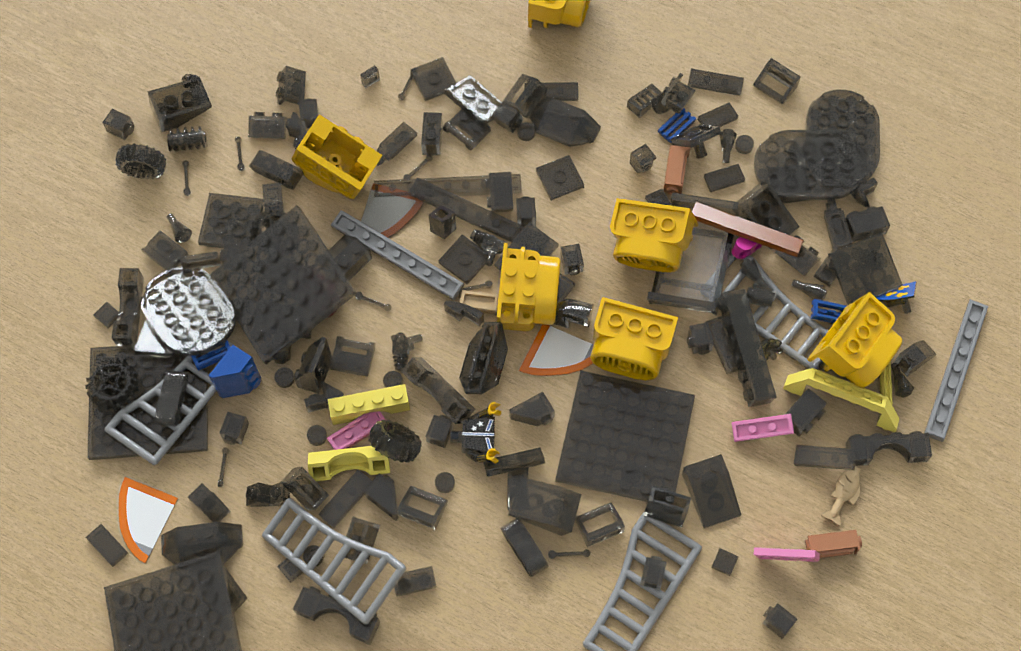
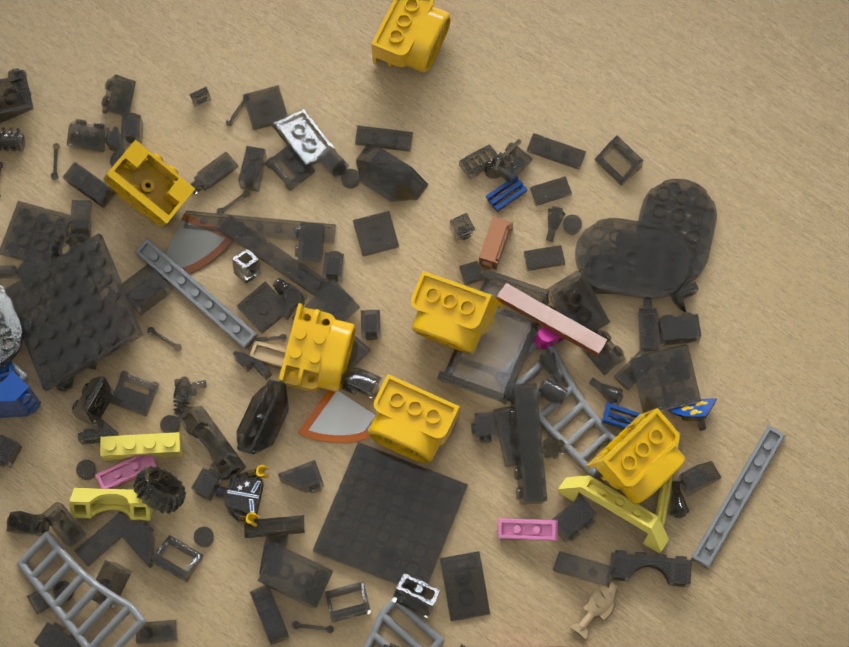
camera: 10 degrees right, 5 degrees up
clear smoke tile [274,367,295,388] -> none
clear smoke tile [501,74,548,118] -> none
clear smoke tile [671,124,721,158] -> none

